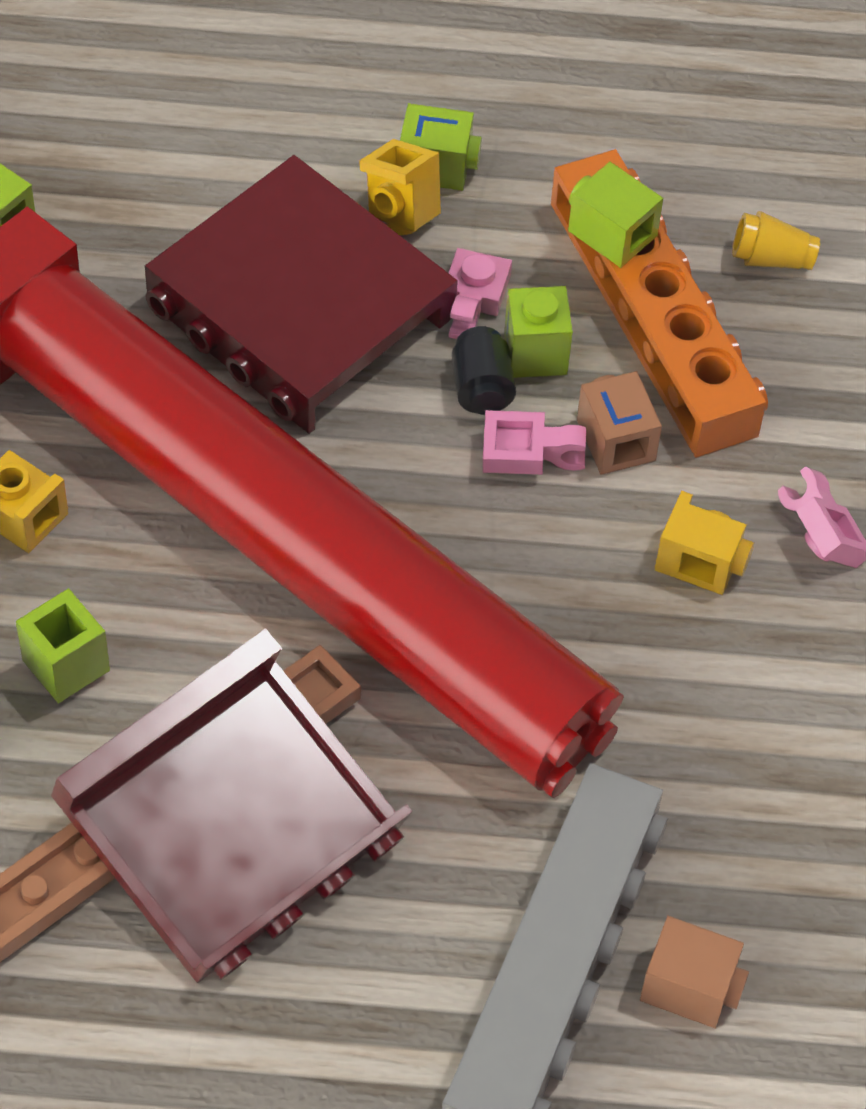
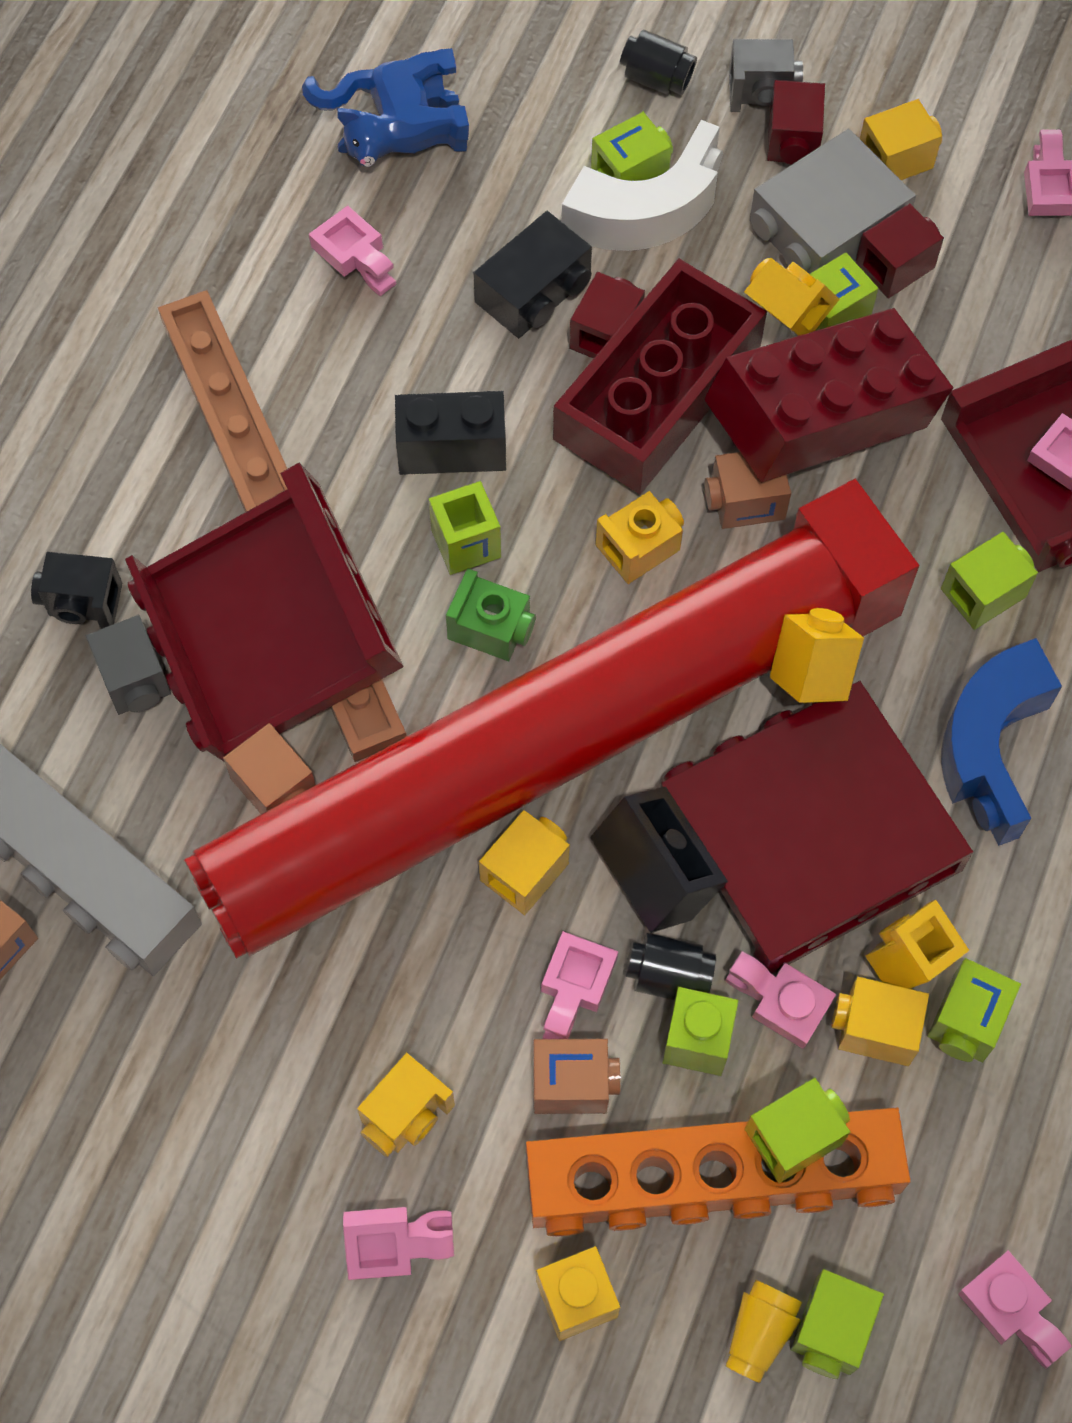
camera: 110 degrees right, 10 degrees up
none -> black brick [31,552,123,629]
none -> dark grey brick [85,615,171,715]
none -> nougat brick [223,723,316,814]
none -> bright green brick [446,568,536,662]
none -> yellow brick [479,810,570,915]
none -> yellow brick [536,1246,621,1342]
none -> black brick [590,786,728,933]
none -> yellow brick [769,608,864,703]
none -> lime brick [790,1269,884,1379]
none -> yellow brick [831,976,929,1067]
none -> blue arch [941,638,1062,846]
none -> bright pink plate [958,1250,1072,1369]

